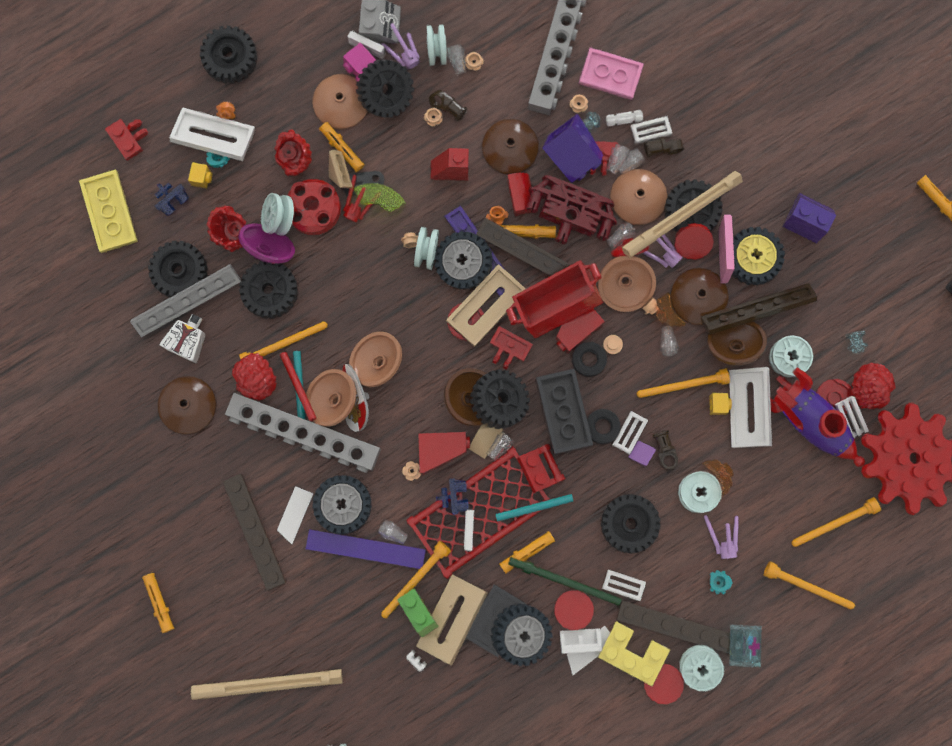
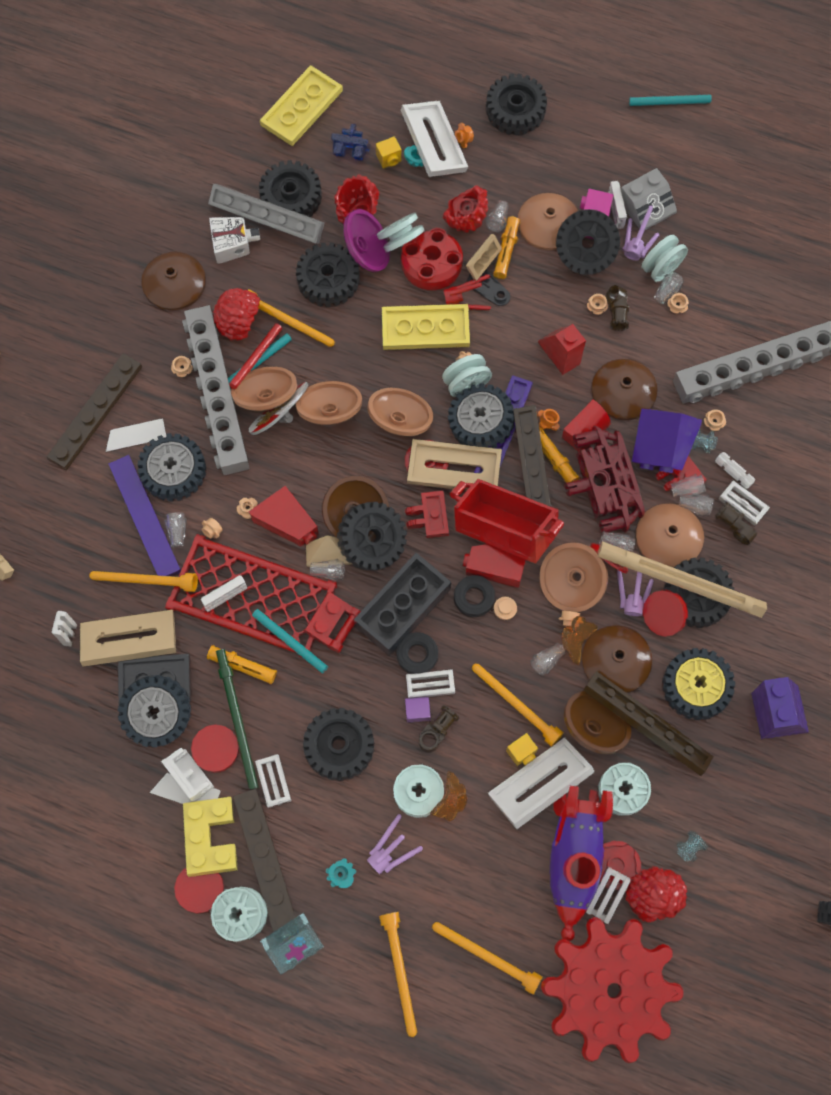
camera: 55 degrees right, 10 degrees down
red hinge [105,119,148,161] -> none
clear neon green tile [353,183,406,213] -> none
bright green brick [397,589,439,637] -> none
clear blue hips [436,478,469,515] -> none
bright pink tile [579,48,643,100] -> none
bright pink tile [718,215,734,283] -> none
none -> light nougat plate [171,356,193,377]
none -> light nougat plate [202,518,223,539]
none -> nougat dish [367,388,433,436]
none -> light yellow plate [382,304,470,350]
none -> clear cone [486,200,509,232]

